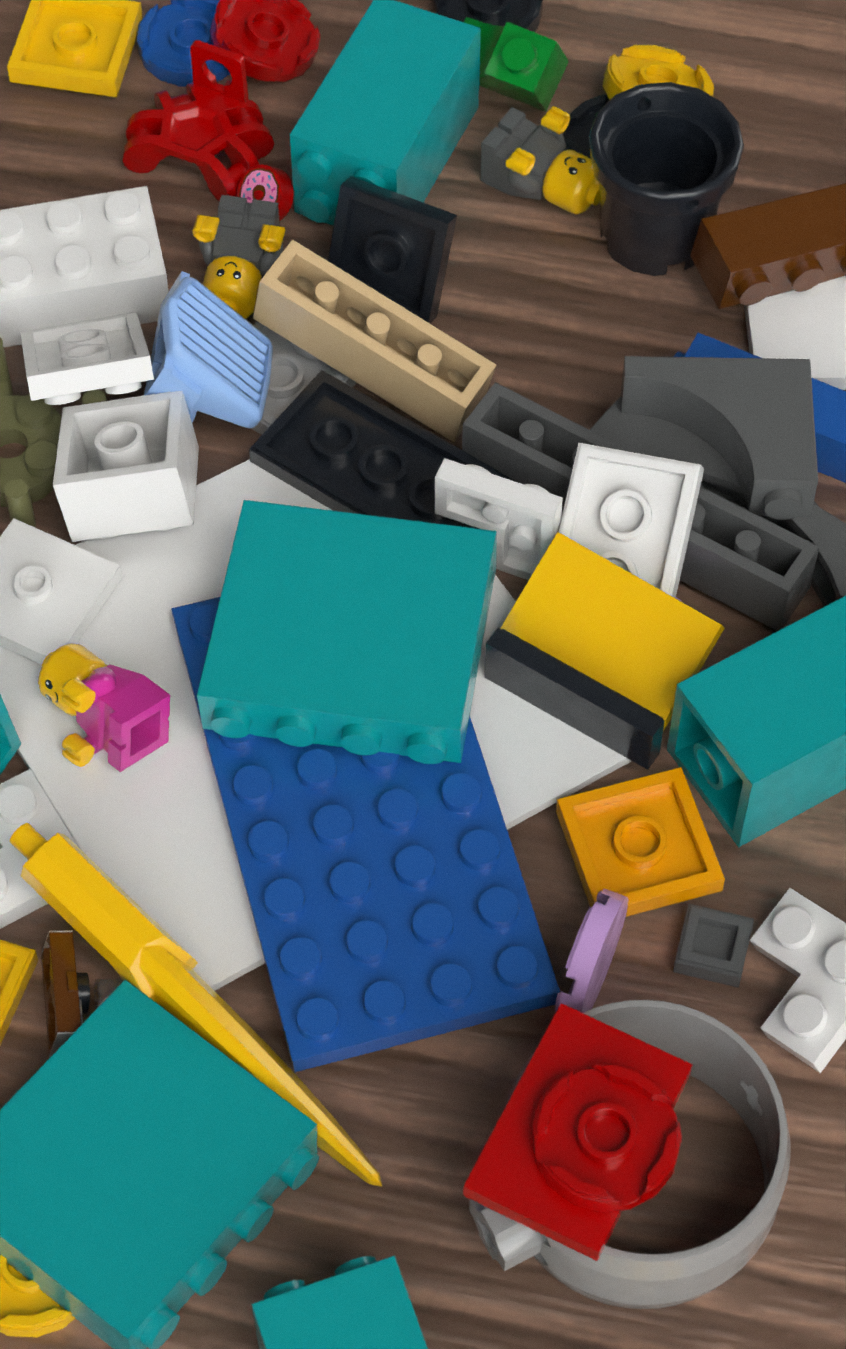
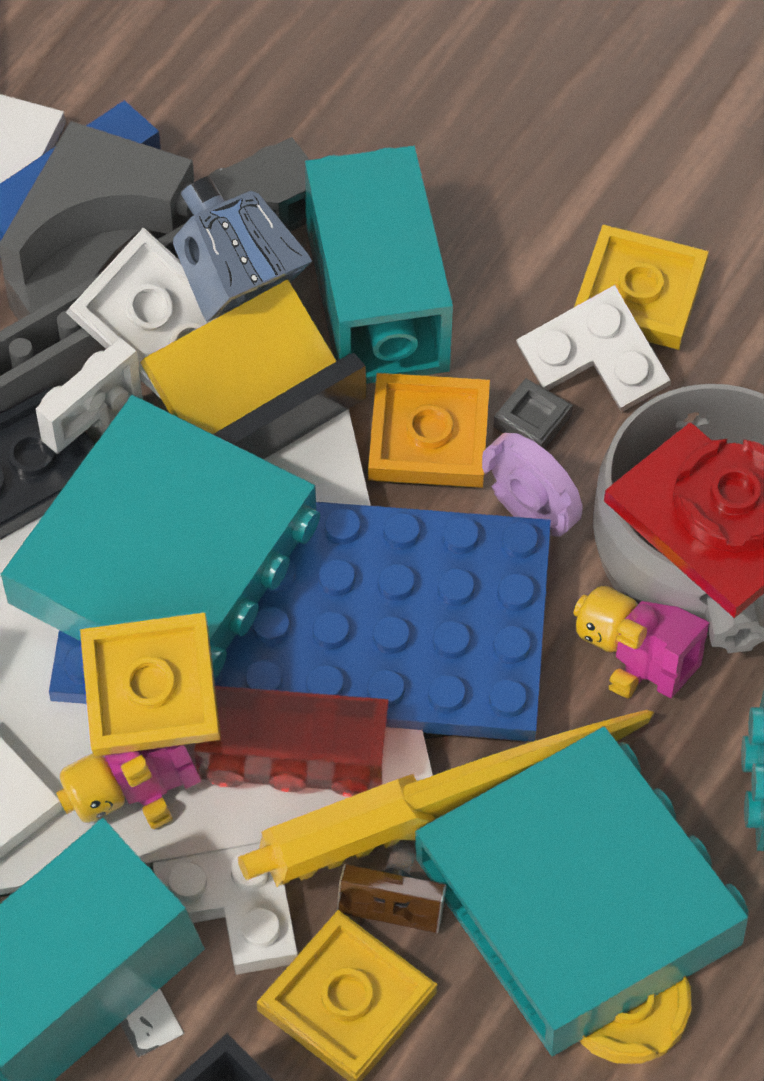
camera: 70 degrees left, 0 degrees up
none -> yellow plate [80,613,221,757]
none -> sand blue torso [173,176,312,322]
none -> clear red brick [194,686,389,797]
none -> piece [574,586,709,699]

